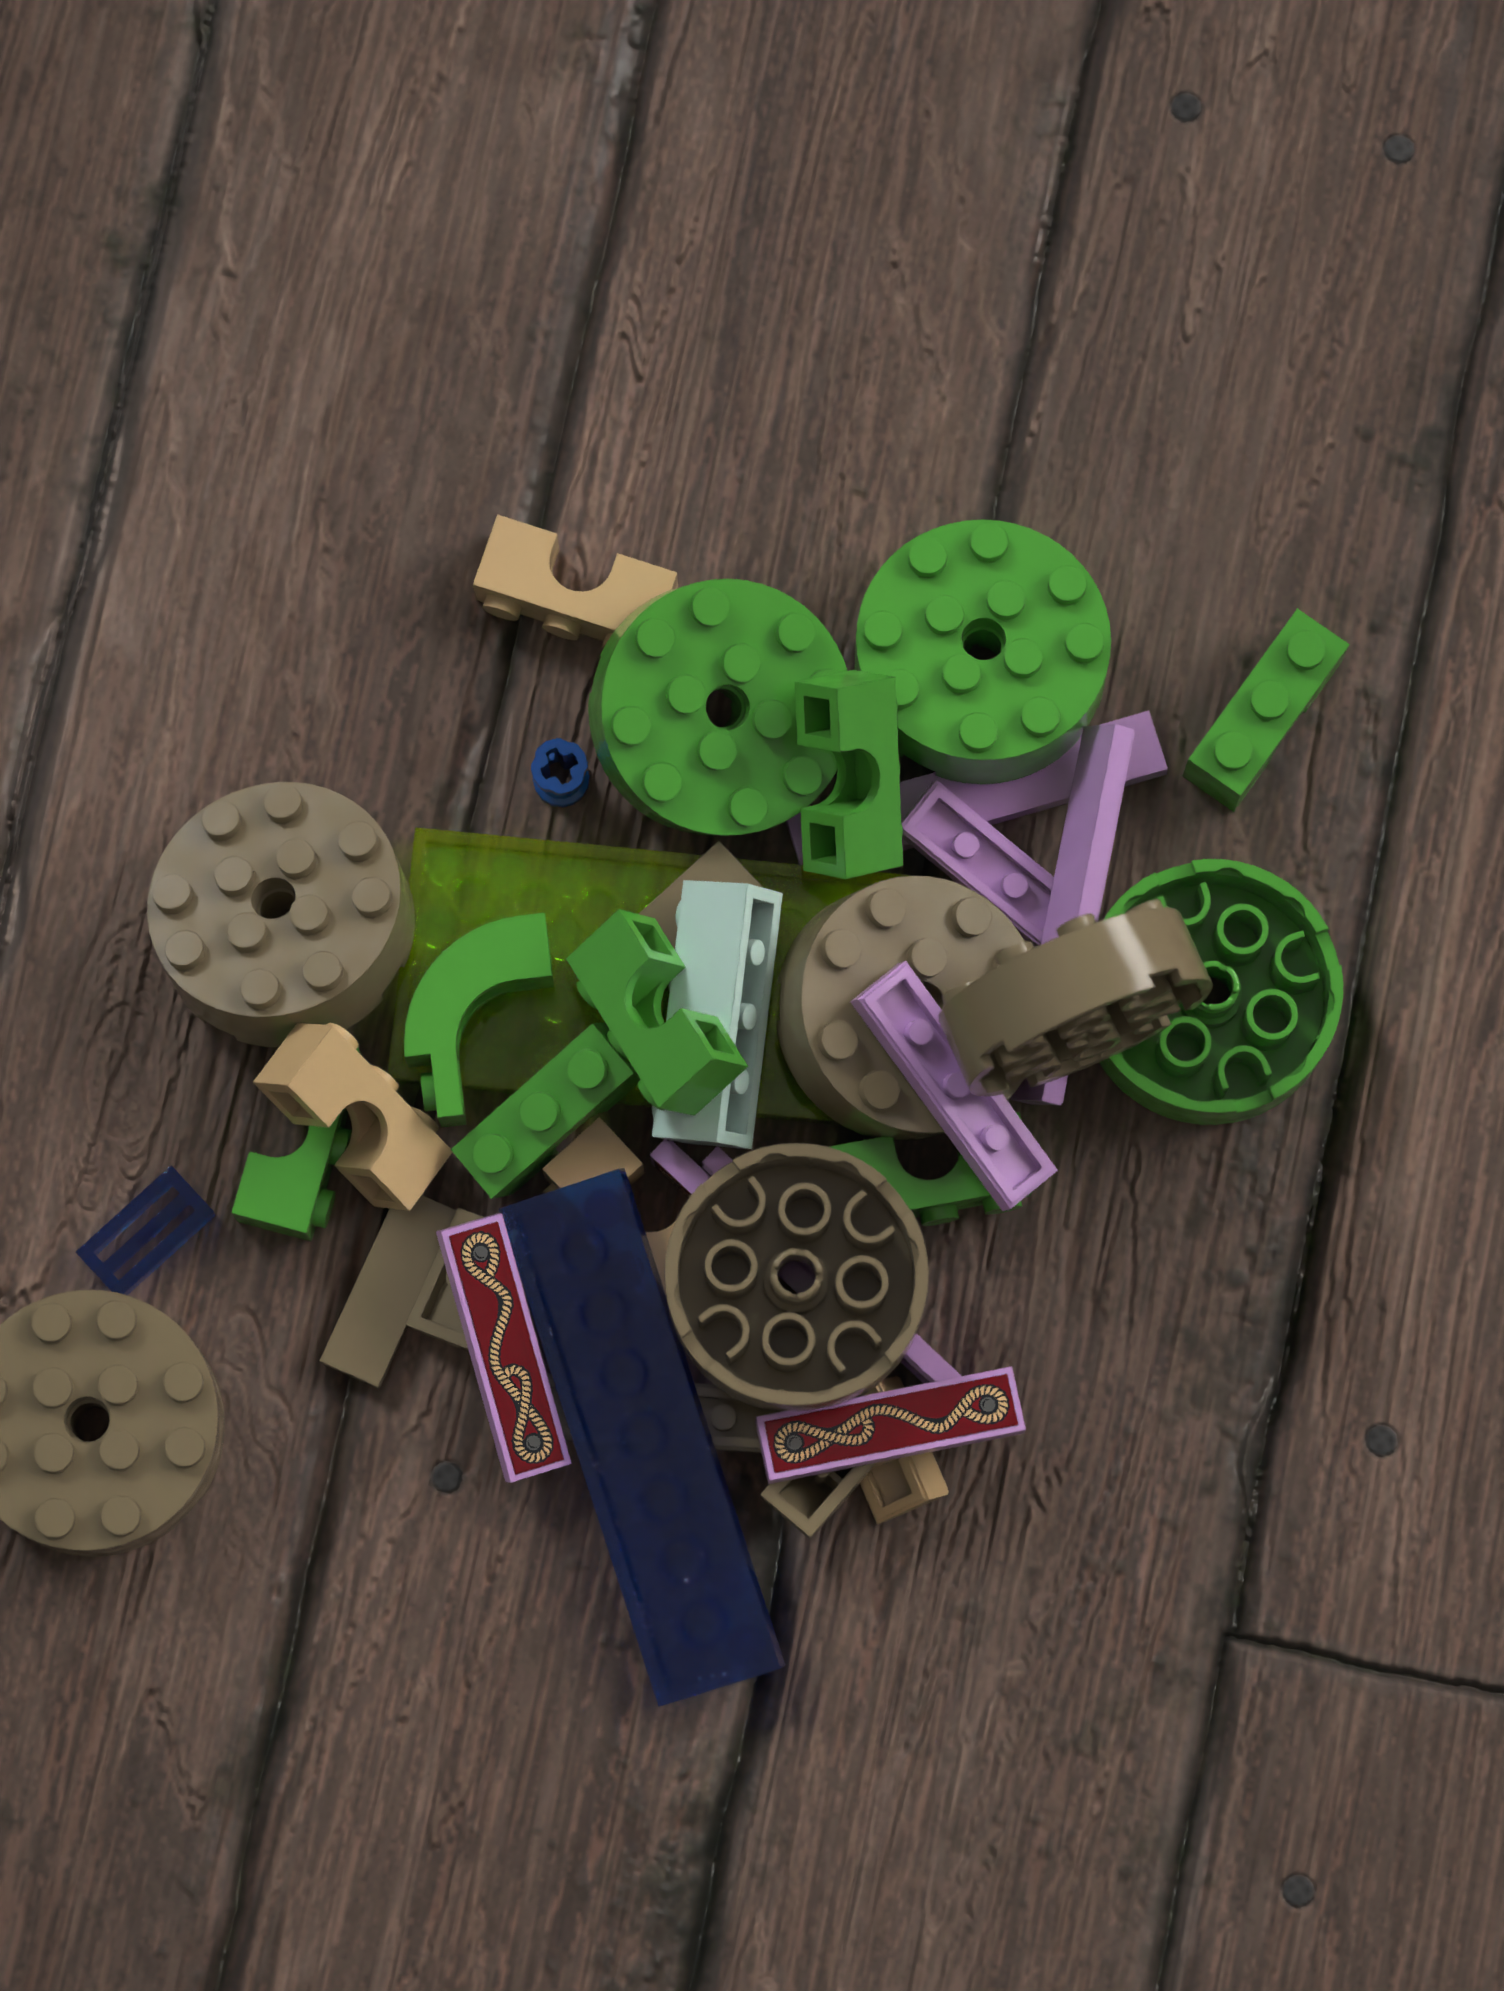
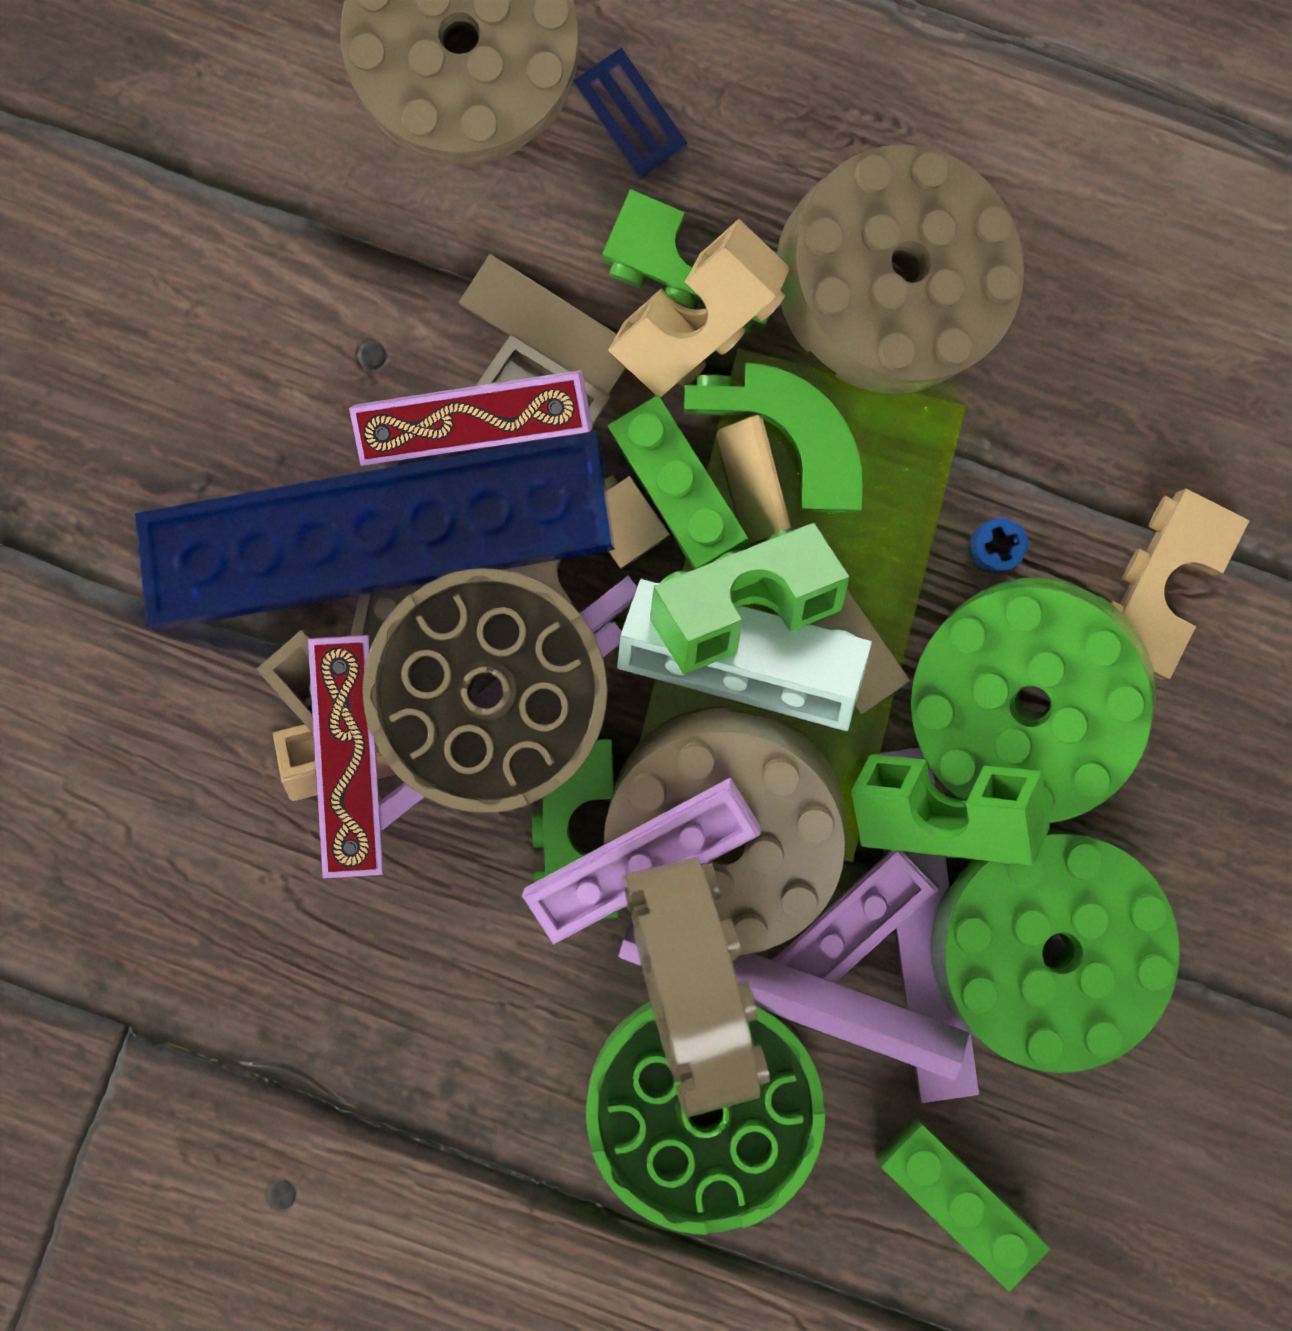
camera: 100 degrees right, 10 degrees up
none -> tan slope [717,415,791,543]

